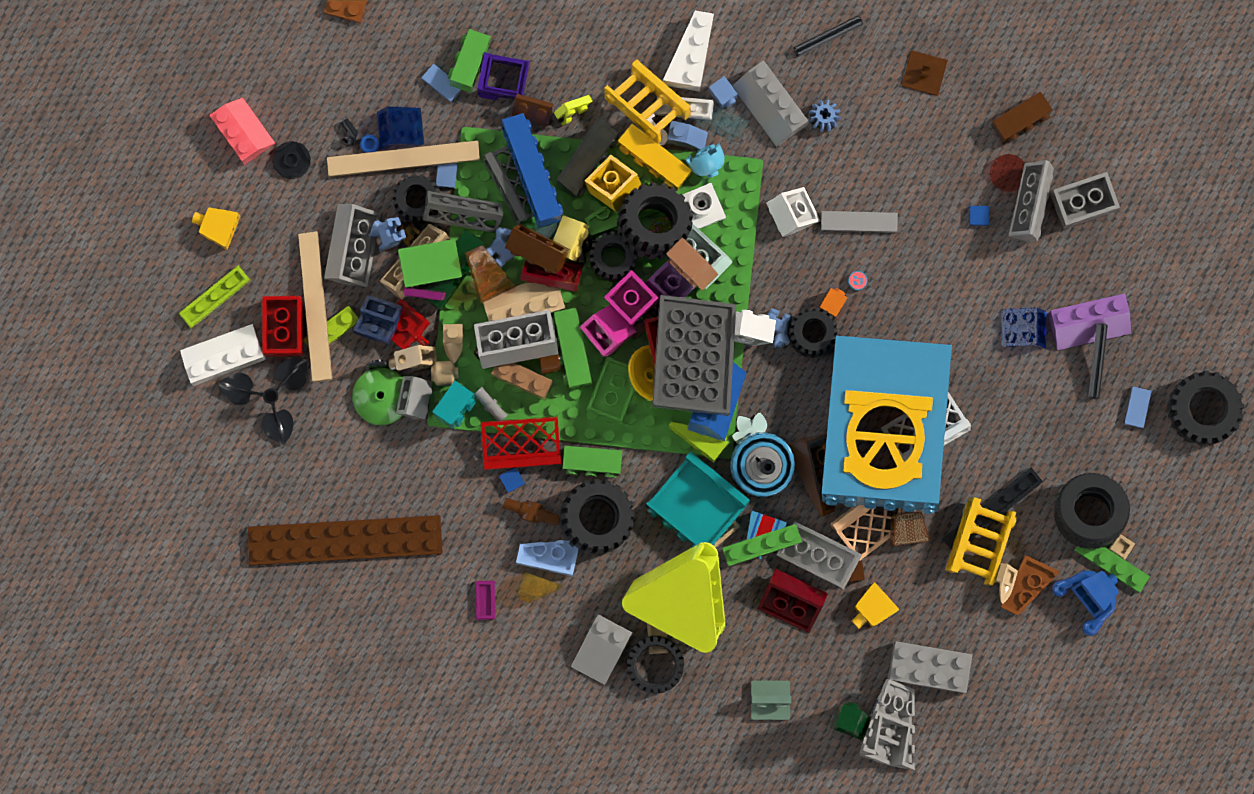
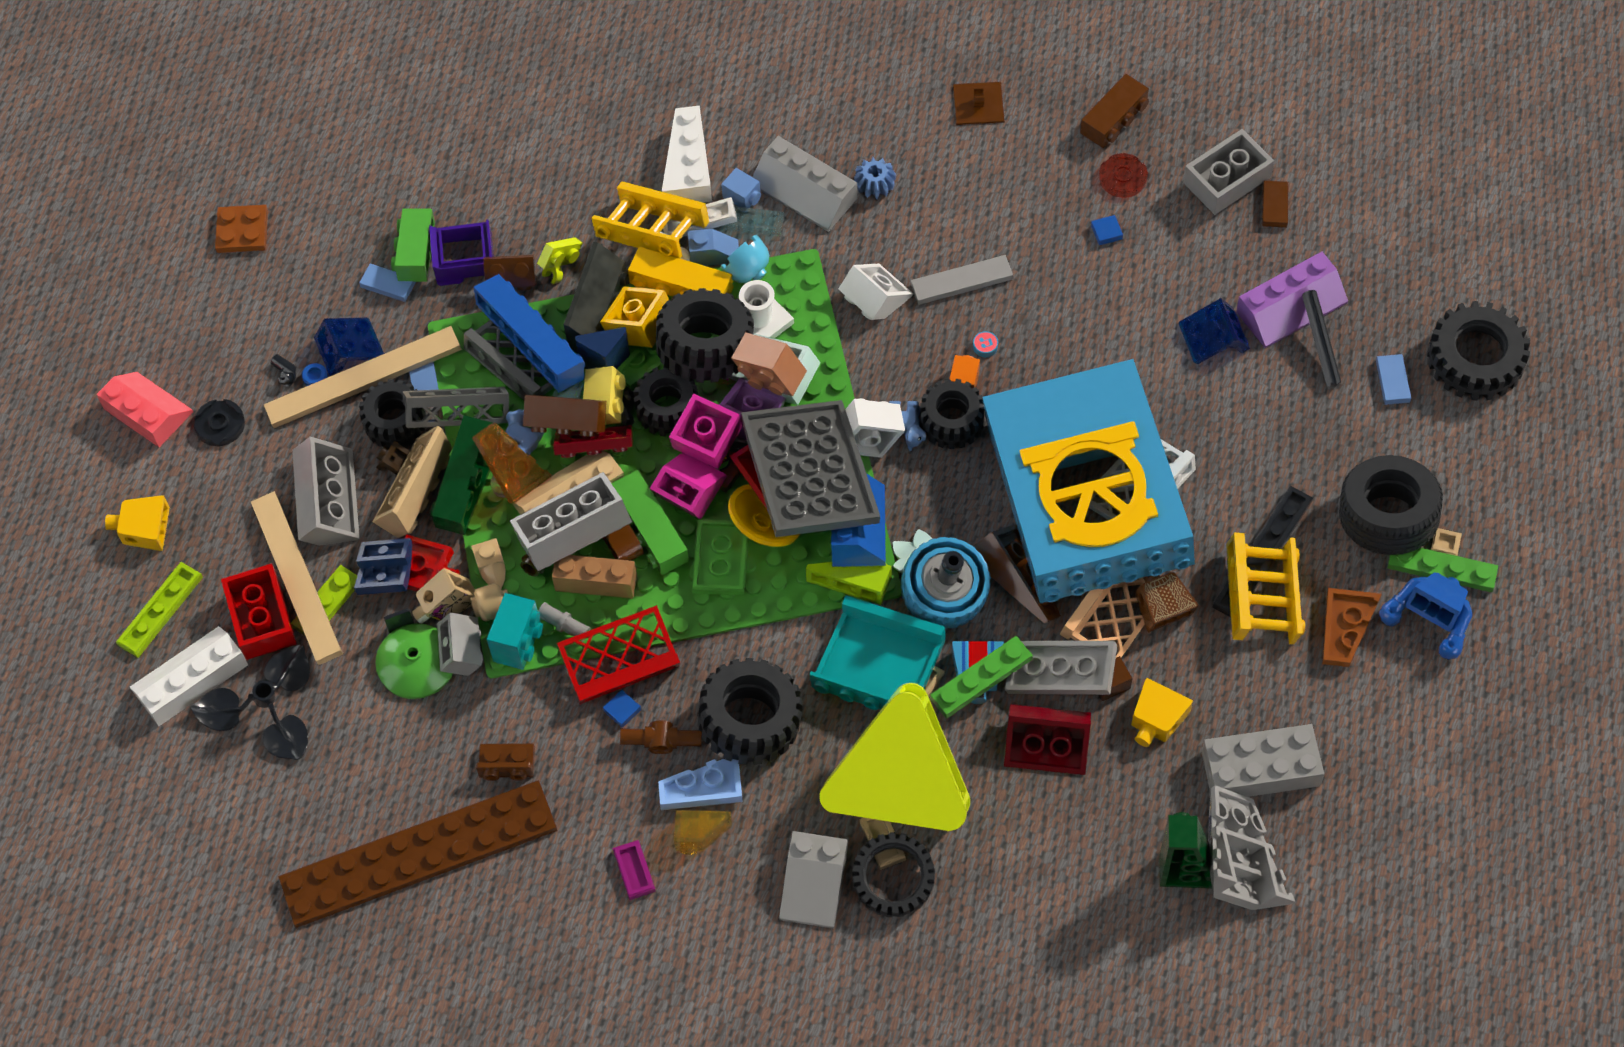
camera: 10 degrees left, 20 degrees down
medium blue animal [369,217,406,252] -> none
bright green tile [398,239,462,287] -> none
magenta tile [404,287,446,301] -> none
bright green brick [563,446,622,478] -> none
sand green bracket [751,681,791,720] -> none
black axle [794,15,863,57] -> none
tan plate [996,563,1018,604] -> none
light grey slope [1009,160,1054,242] -> none
none -> reddish brown bracket [476,743,535,781]
none -> dark blue slope [575,327,630,369]
none -> reddish brown tile [1262,180,1288,228]

